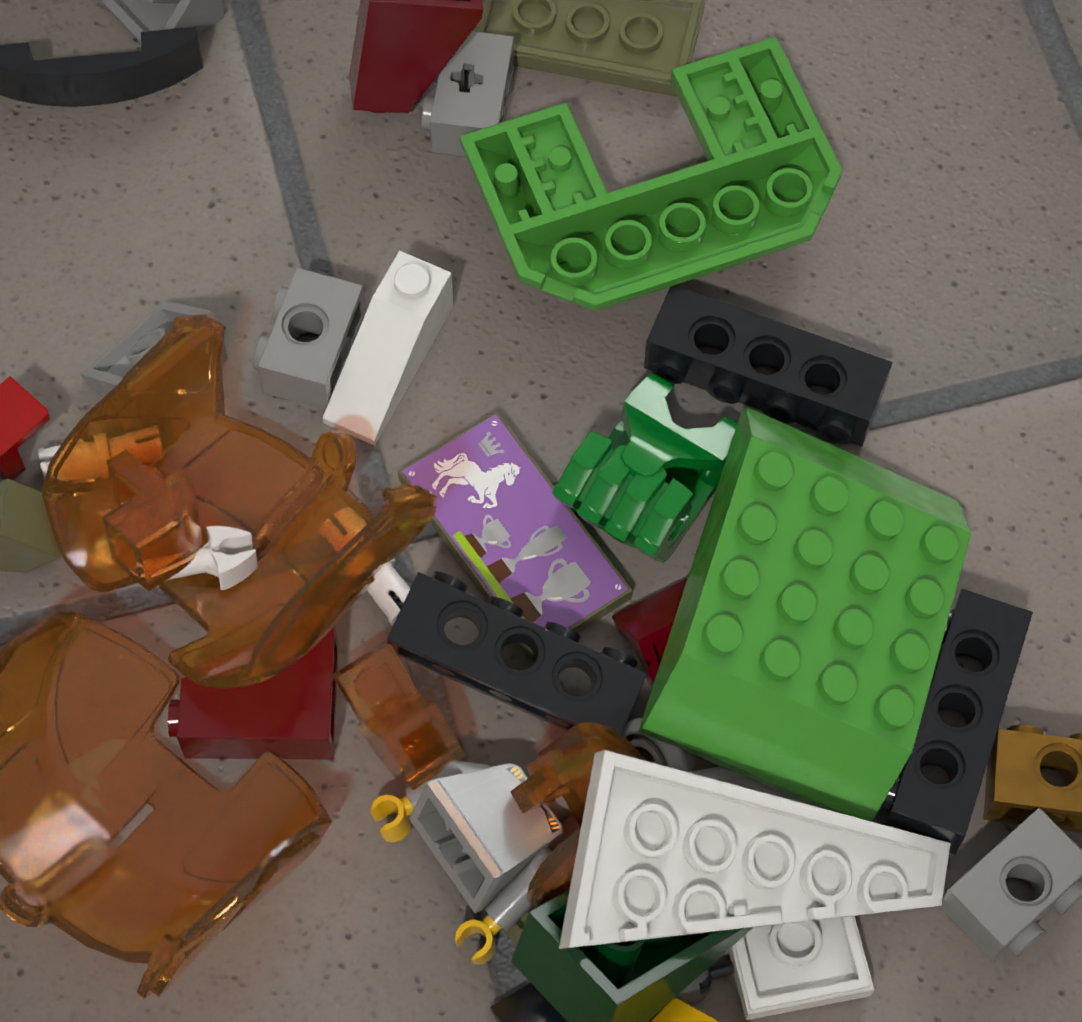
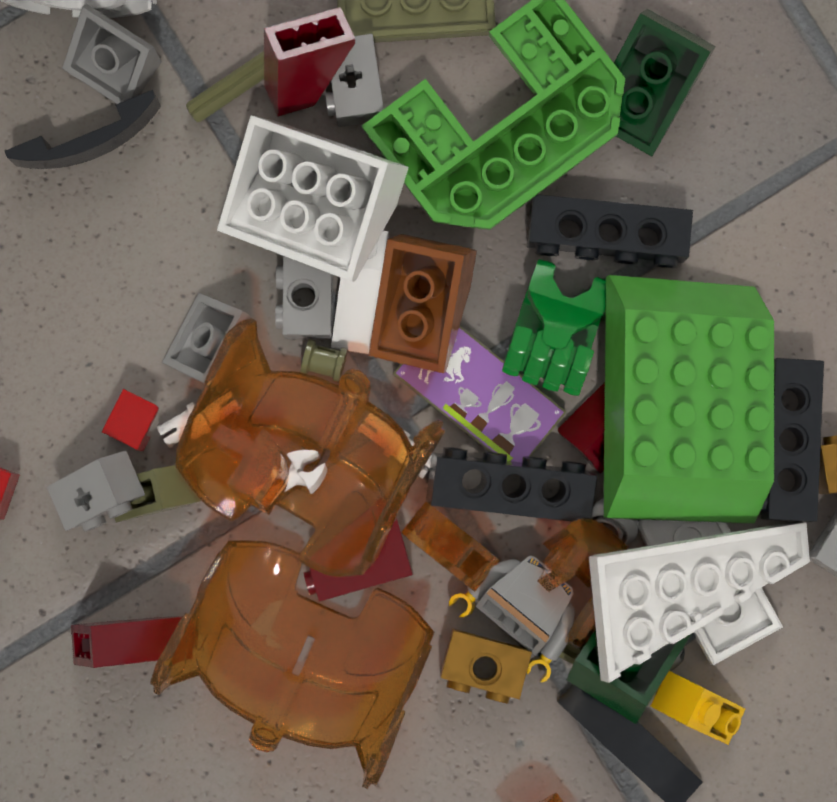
camera: 20 degrees left, 20 degrees up
none -> olive axle [186,51,264,122]
none -> white slope [217,115,409,282]
none -> olive bush [300,339,348,383]
none -> dark orange slope [369,234,477,373]
none -> pearl gold brick [440,628,532,704]
none -> dark green slope [614,9,716,157]

